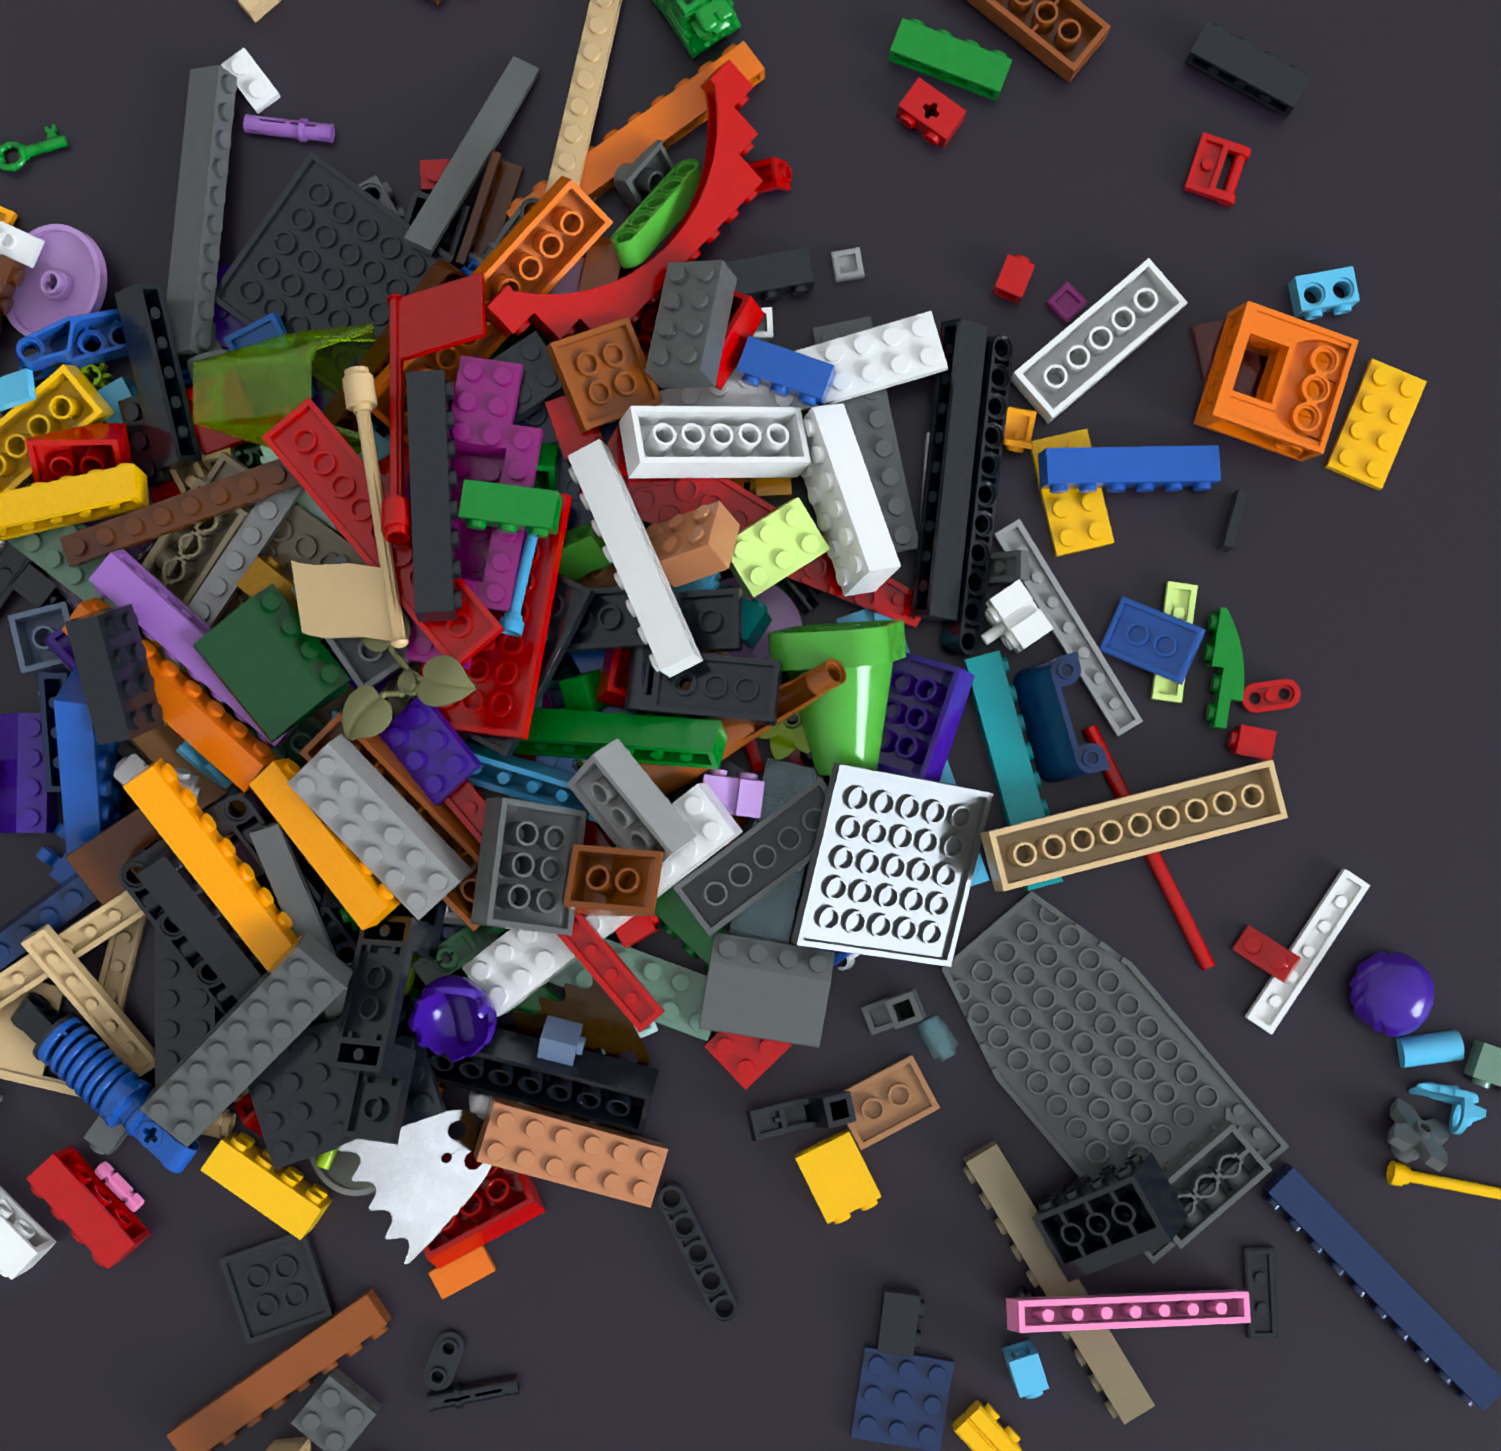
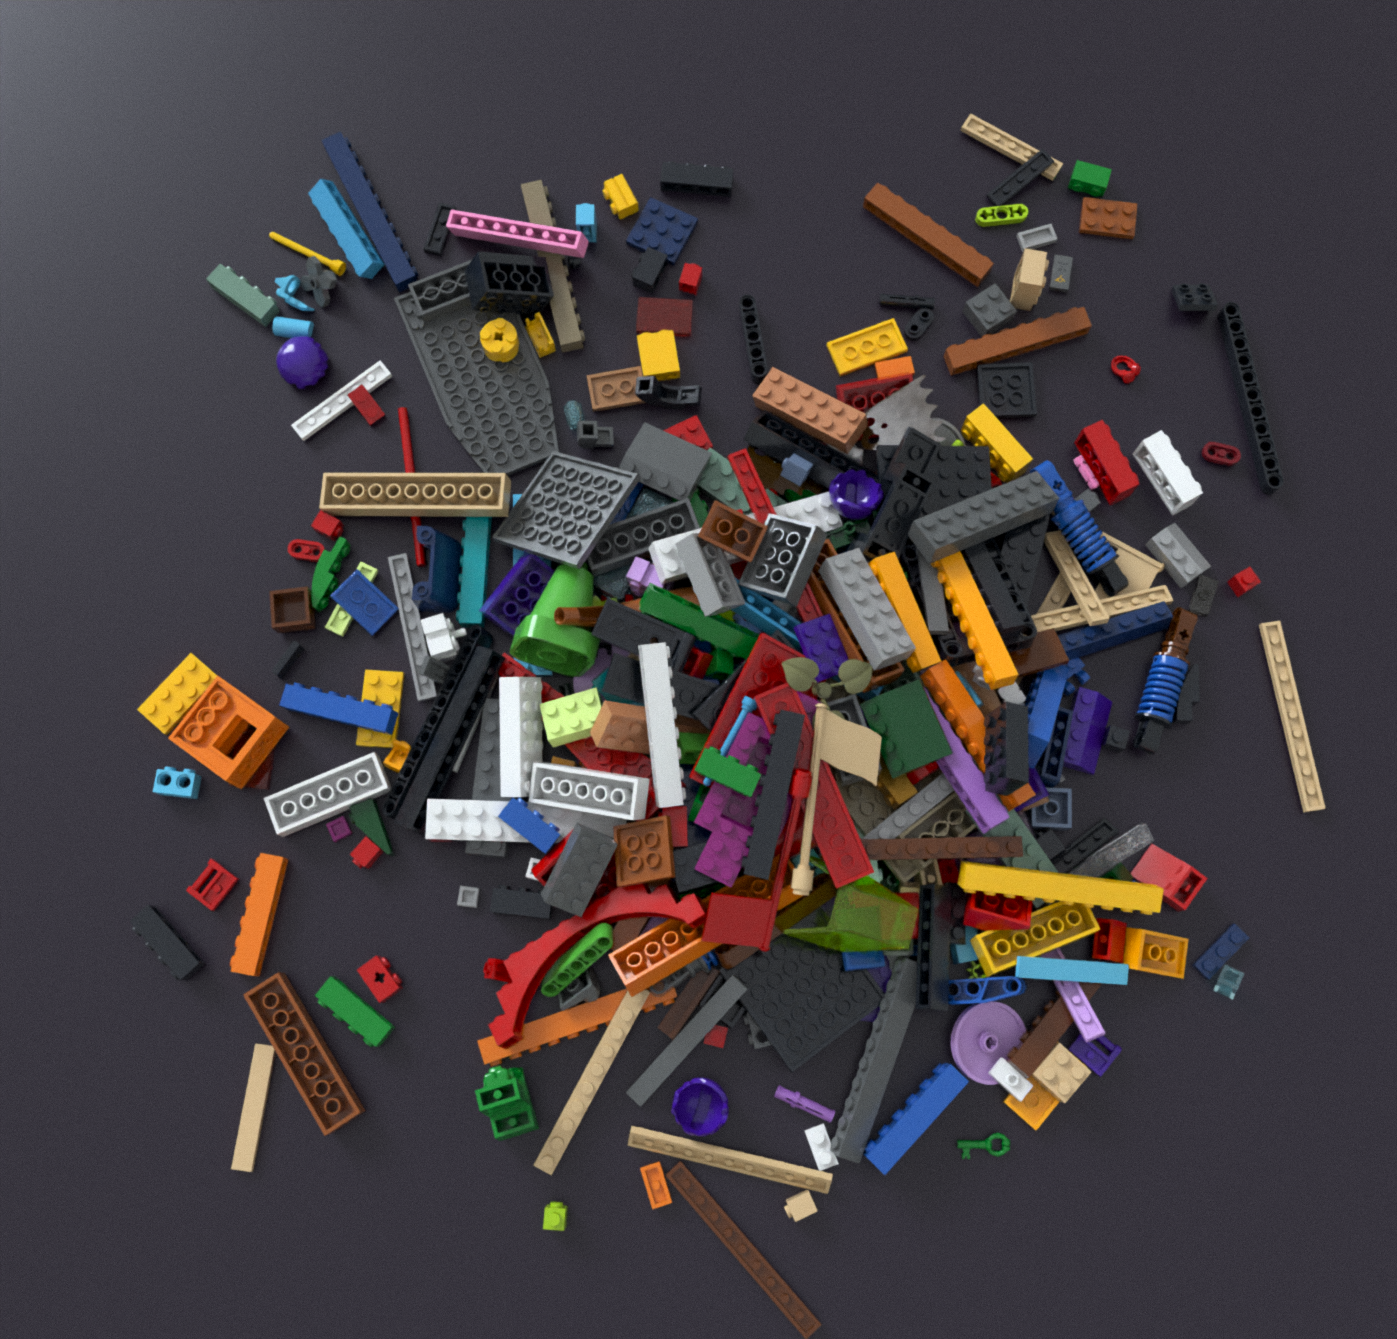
camera: 160 degrees left, 10 degrees down
none -> orange brick [230,853,289,977]
none -> reddish brown piece [269,586,316,633]
none -> dark azure brick [308,179,385,279]
none -> dark green slope [349,798,395,857]
none -> yellow brick [480,318,519,362]
none -> yellow hinge [525,312,556,358]
none -> tan plate [627,1126,833,1194]
none -> clear red tile [636,297,693,336]
none -> dark purple piece [671,1077,729,1137]
none -> red brick [679,263,703,295]
none -> yellow tile [826,318,908,377]
none -> blue brick [863,1063,969,1175]
none -> red piece [1111,355,1141,384]

